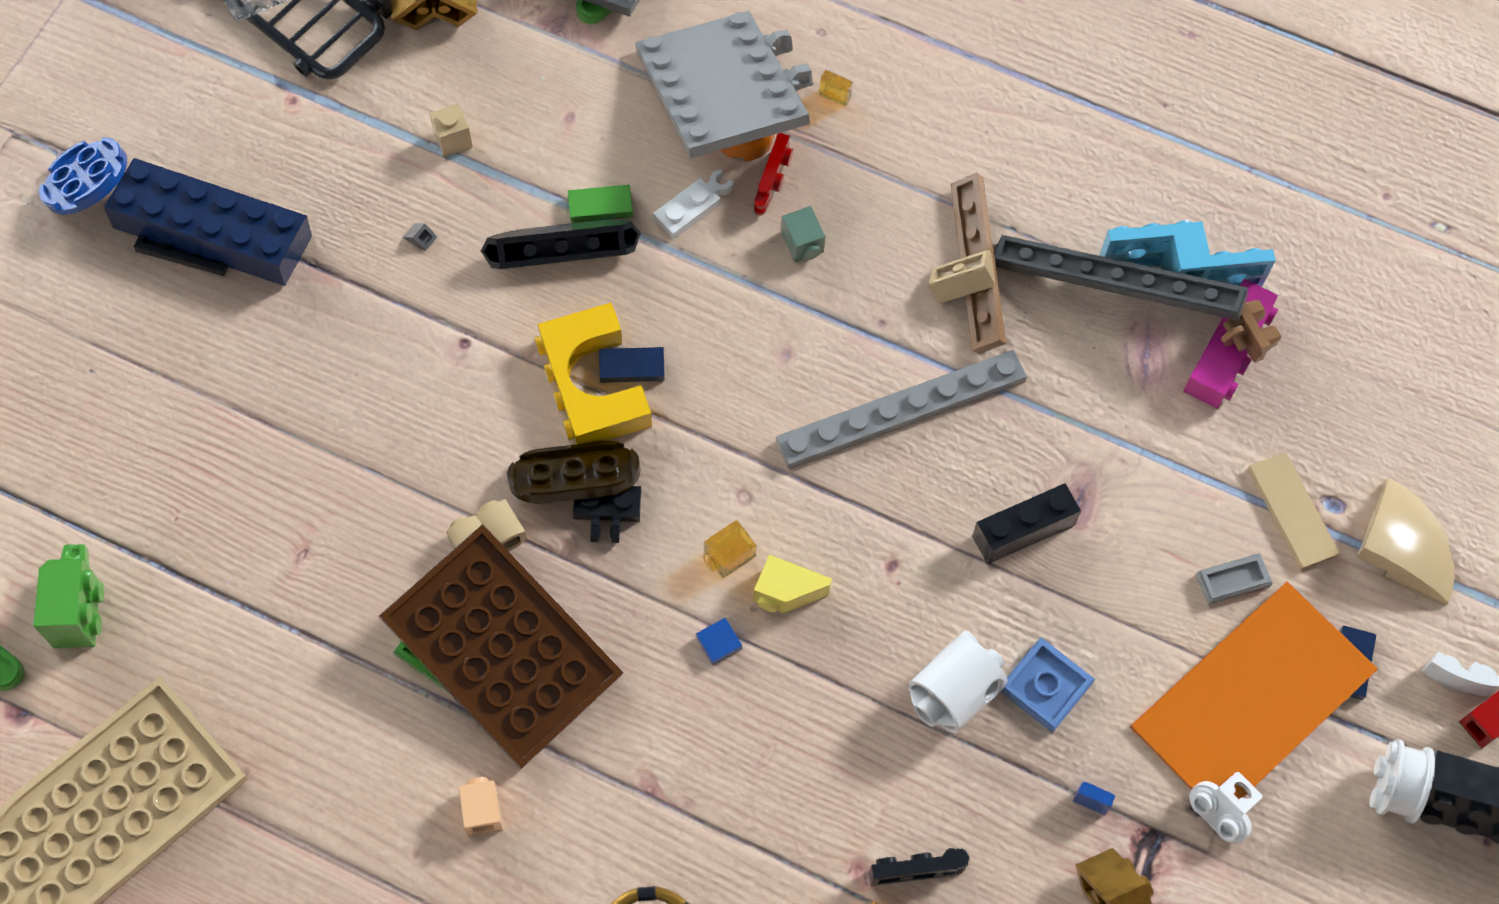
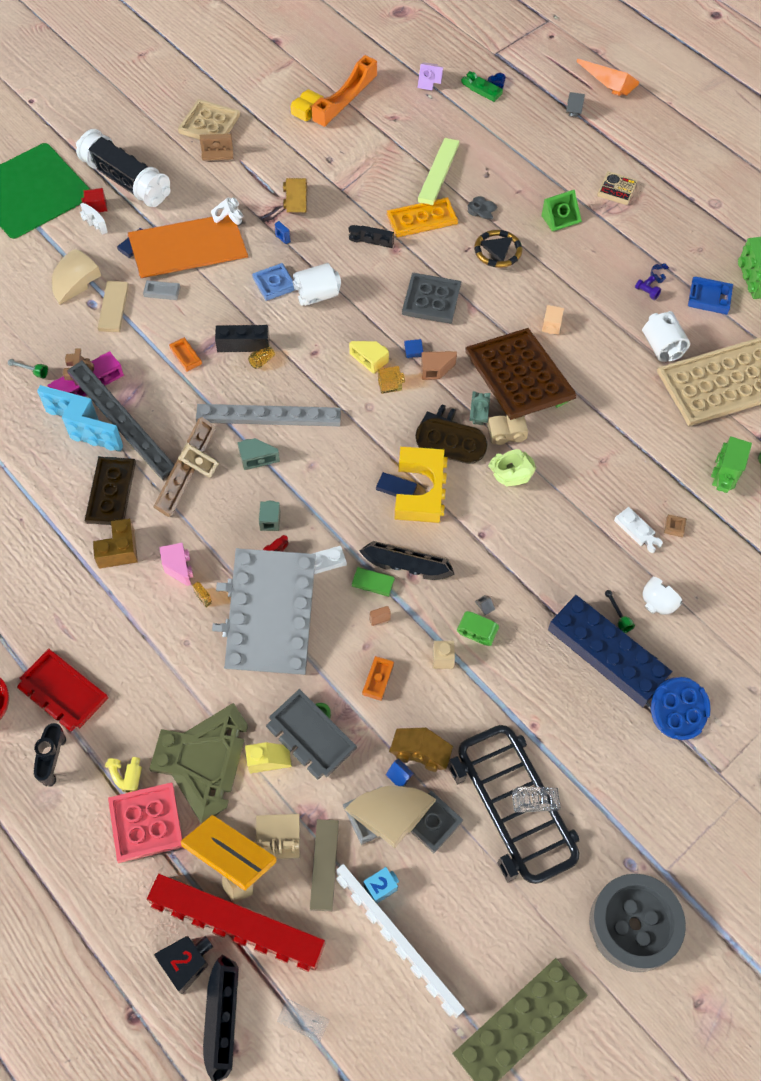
camera: 155 degrees left, 5 degrees down
none -> green hinge [8,359,48,379]
none -> dark brown tile [84,456,136,525]
none -> pearl gold brick [93,518,138,569]
none -> bright pink slope [159,543,193,586]
none -> orange tile [169,337,202,372]
none -> sand green slope [237,438,280,470]
none -> clear yellow cone [248,347,275,369]
none -> orange plate [362,656,394,701]
none -> nougat tile [369,606,391,626]
none -> dark grey plate [402,272,462,324]
none -> nougat slope [421,351,457,380]
none -> bright green beam [457,611,499,646]
none -> sand green hips [469,391,491,425]
none -> yellowish green helmet [488,449,536,486]
none -> green hinge [605,590,635,633]
none -> white plate [614,507,663,553]
none -> white cylinder [642,311,690,362]
none -> white cylinder [643,576,683,615]
none -> medium nougat tile [664,514,687,538]

